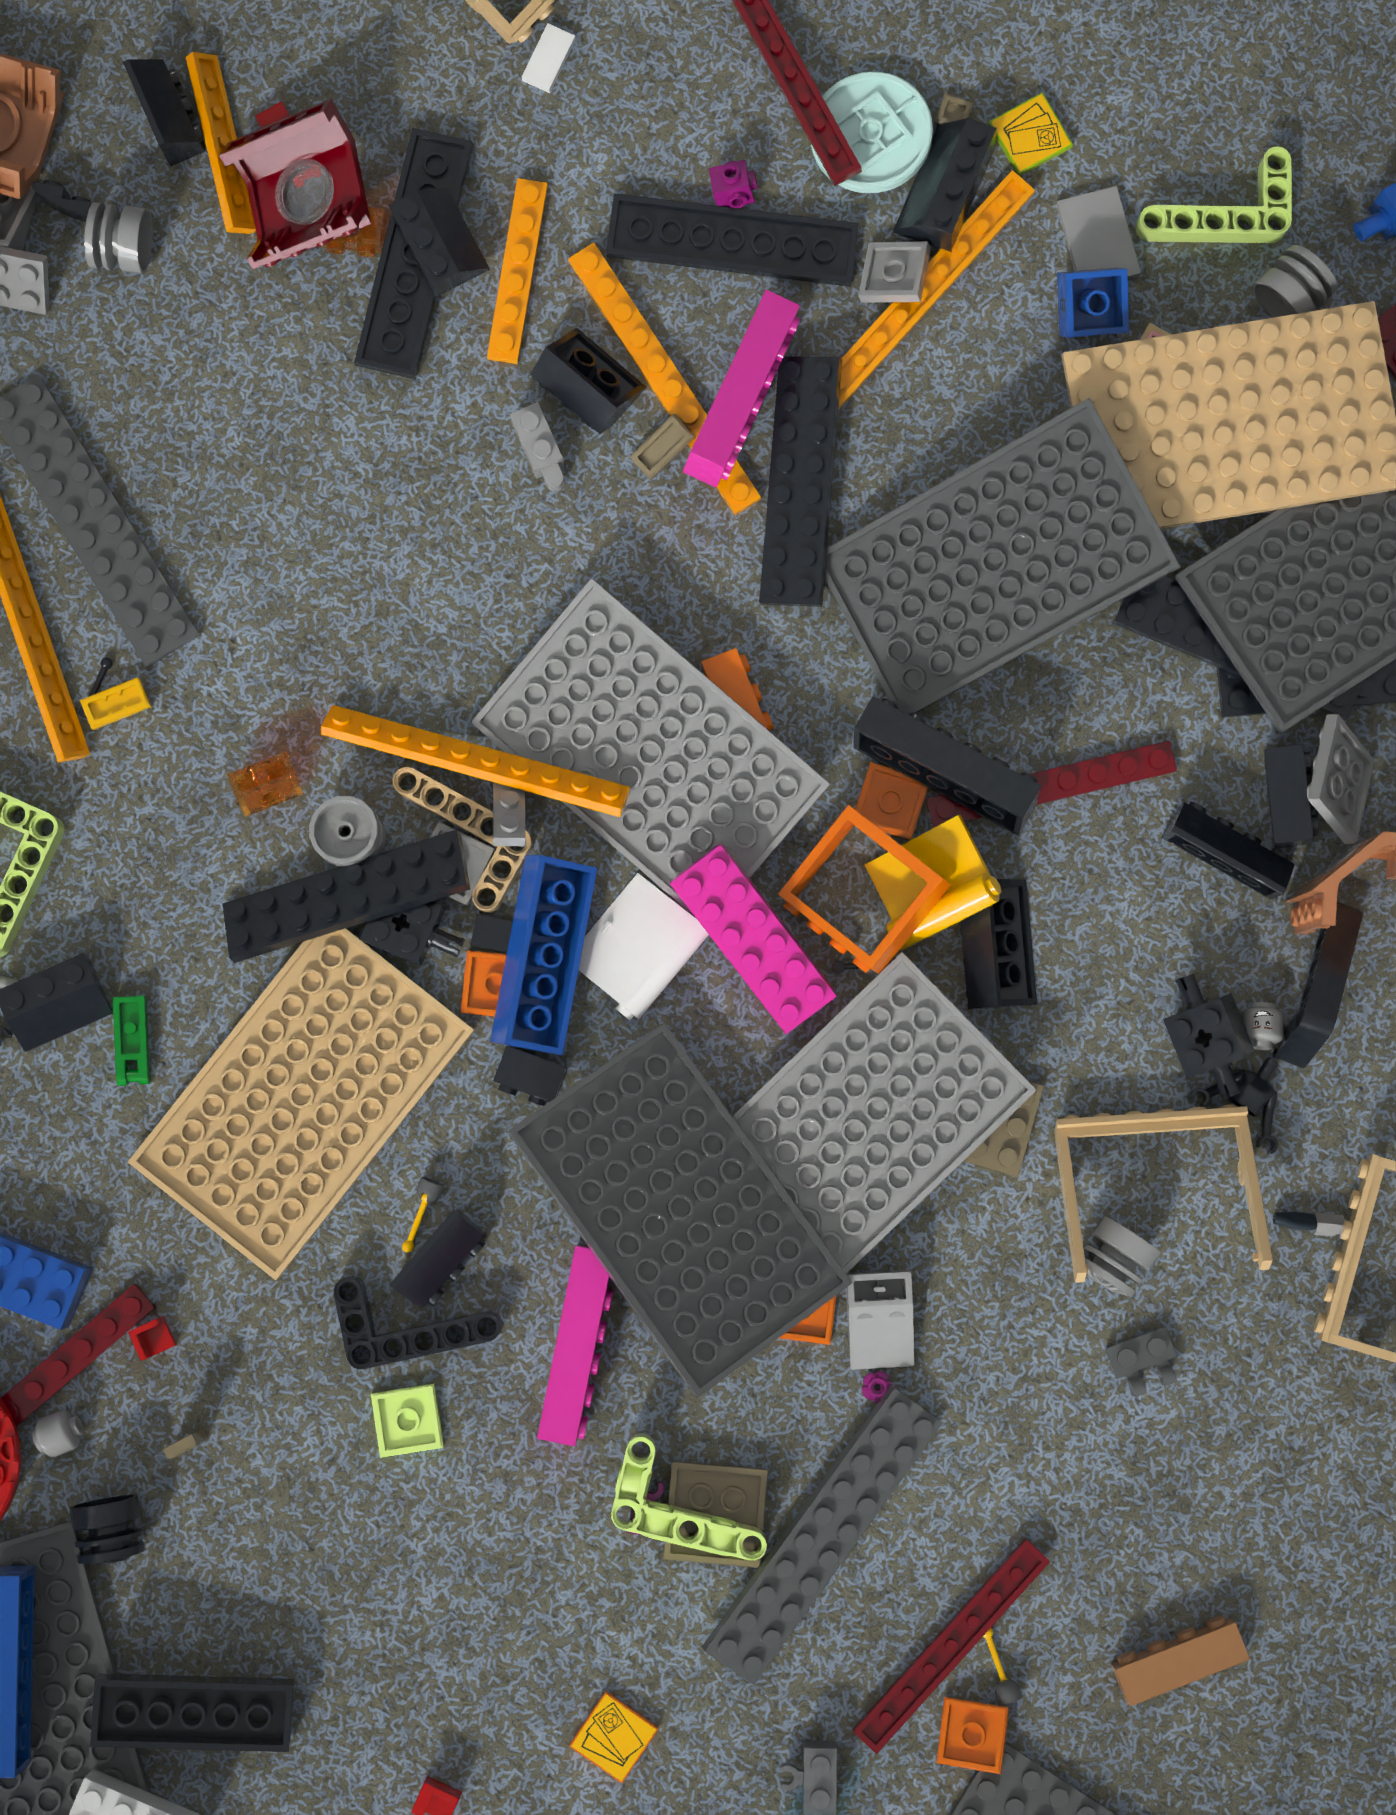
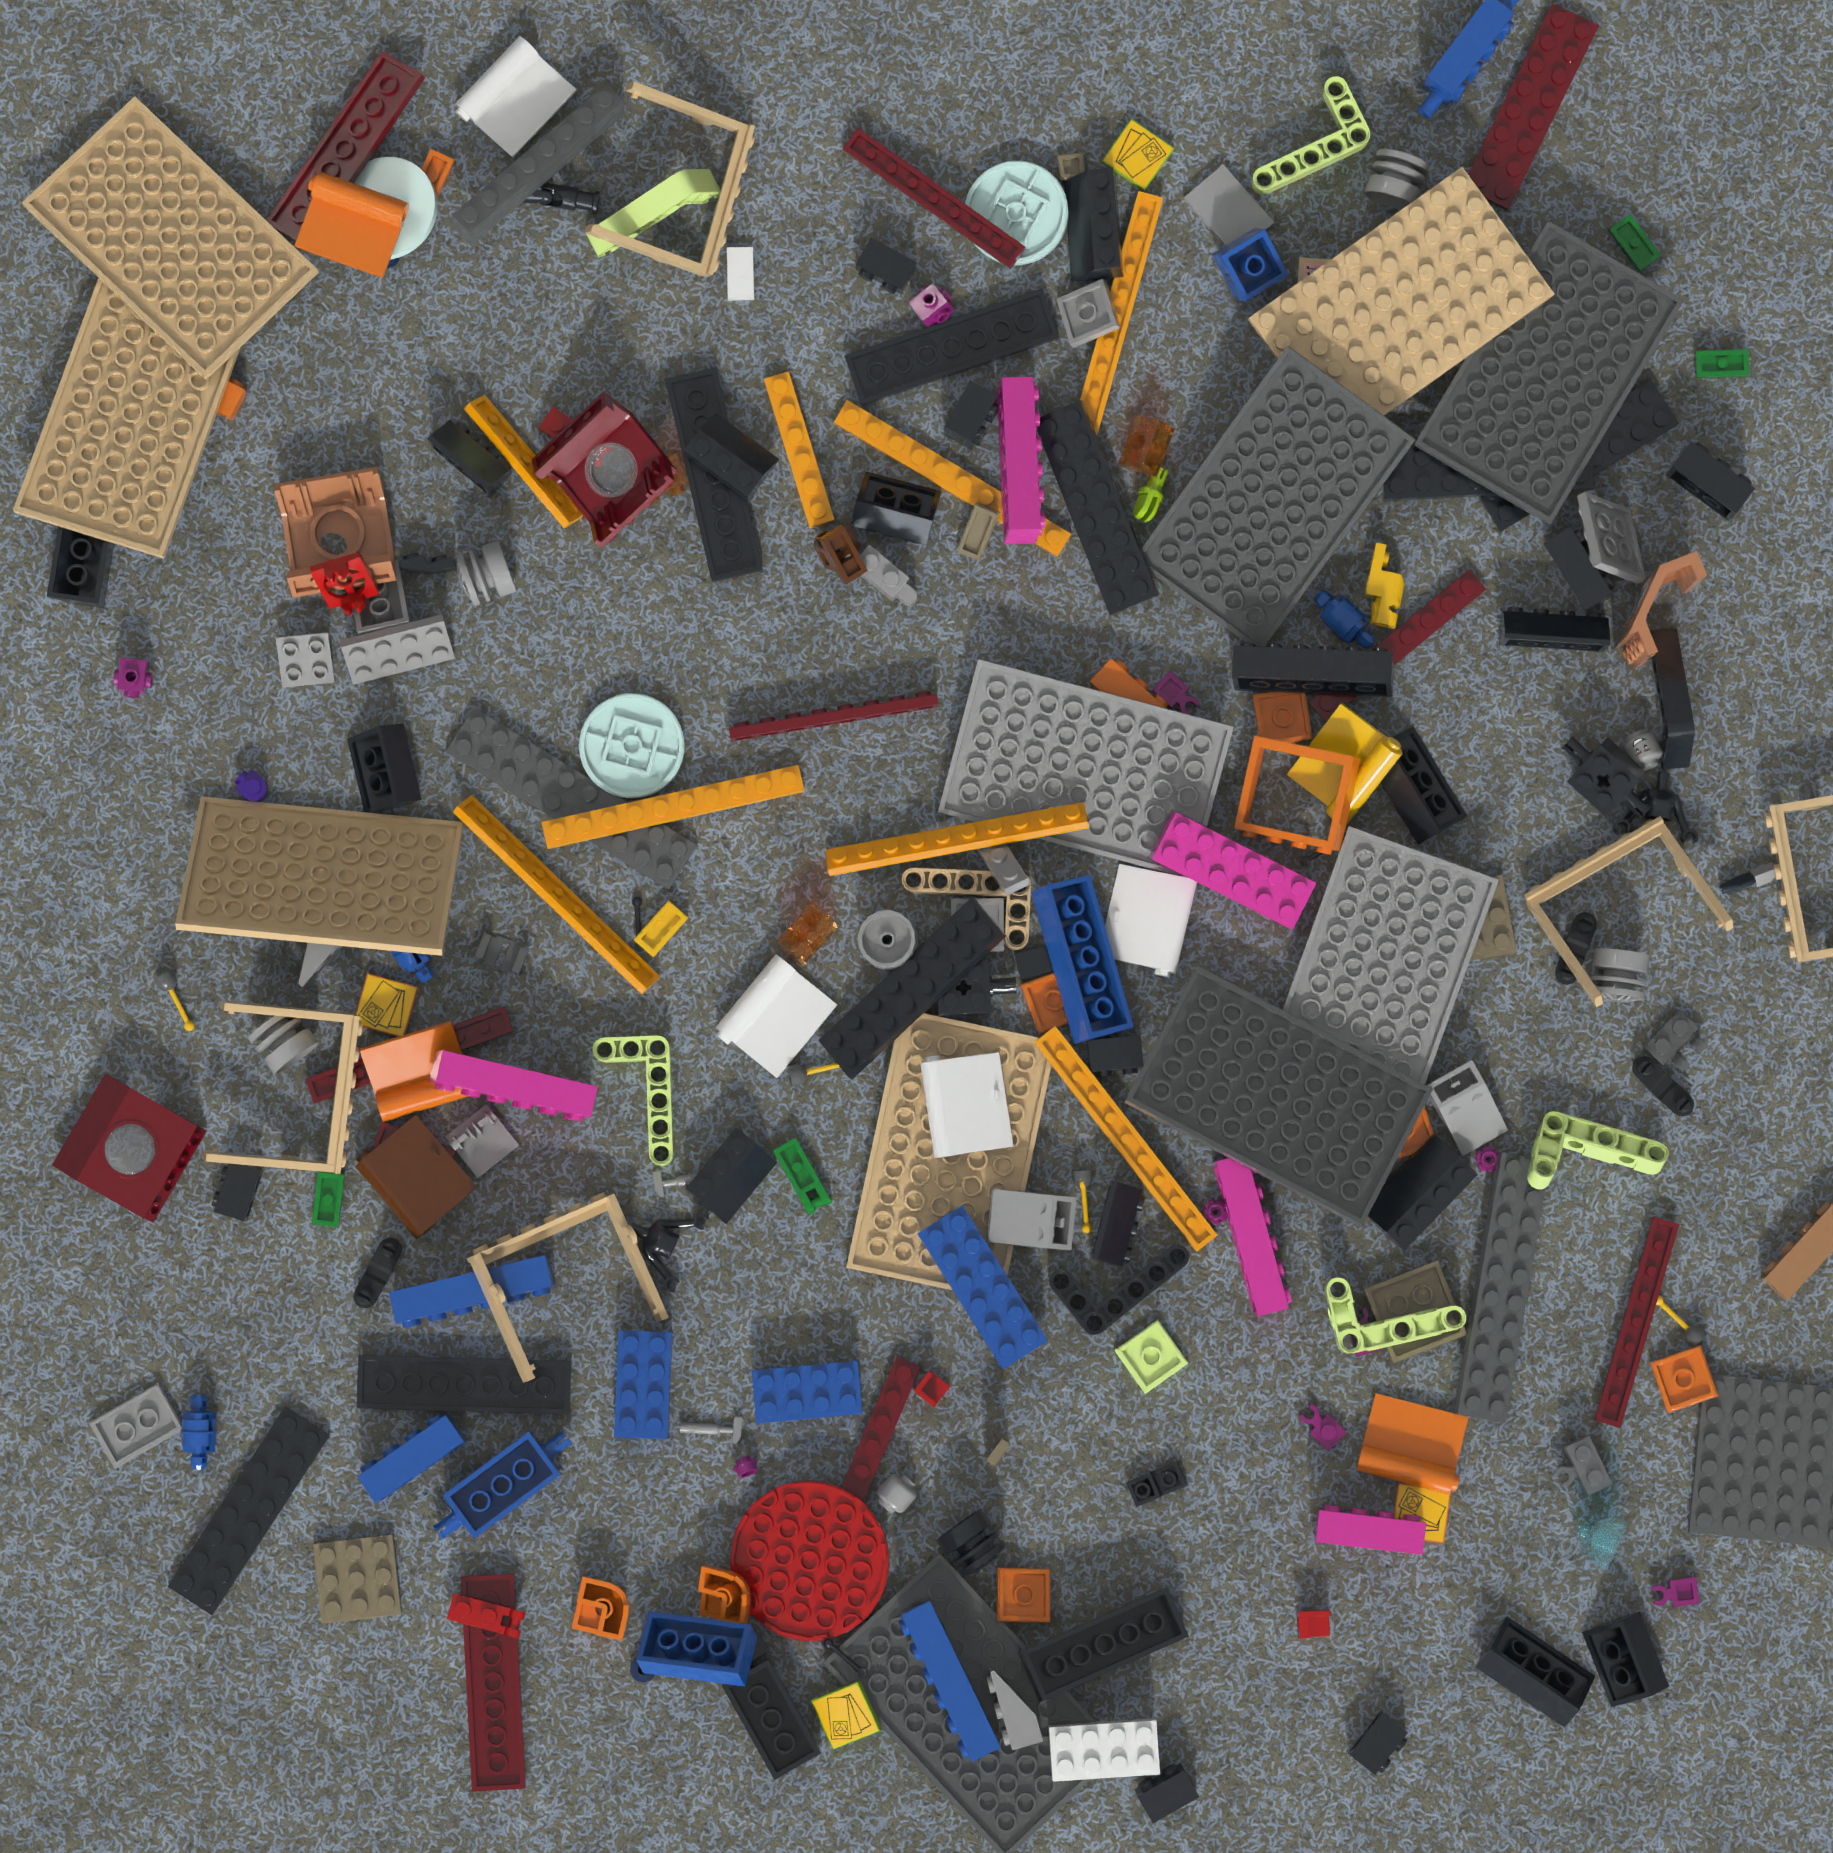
camera: 30 degrees left, 0 degrees up
none -> light orange plate [541,765,805,849]
none -> light aqua plate [579,693,685,799]
none -> white door [715,954,837,1078]
none -> dark red plate [729,691,938,742]
none -> dark grey hinge [787,1063,839,1086]
none -> reddish brown tile [814,523,868,585]
none -> black brick [856,238,917,295]
none -> blue brick [917,1205,1048,1370]
none -> white door [920,1052,1013,1158]
none -> black brick [944,381,999,450]
none -> light grey slope [986,1189,1077,1250]
none -> light grey slope [986,1668,1043,1750]
none -> orange tile [996,1567,1050,1623]
none -> light orange plate [1033,1026,1218,1252]
none -> clear orange brick [1118,415,1175,478]
none -> black slope [1126,1460,1188,1507]
none -> lime arm [1133,466,1169,522]
none -> magenta plate [1152,671,1200,715]
none -> magenta plate [1202,1199,1228,1225]
none -> magenta plate [1299,1404,1347,1451]
none -> blue piece [1314,590,1376,649]
none -> dark pink brick [1314,1505,1426,1555]
none -> orange door [1356,1393,1469,1495]
none -> yellow plate [1364,543,1404,629]
none -> black slope [1367,1134,1478,1251]
none -> yellowish green beam [1527,1111,1669,1189]
none -> black piece [1555,912,1597,985]
none -> black piece [1632,1056,1694,1117]

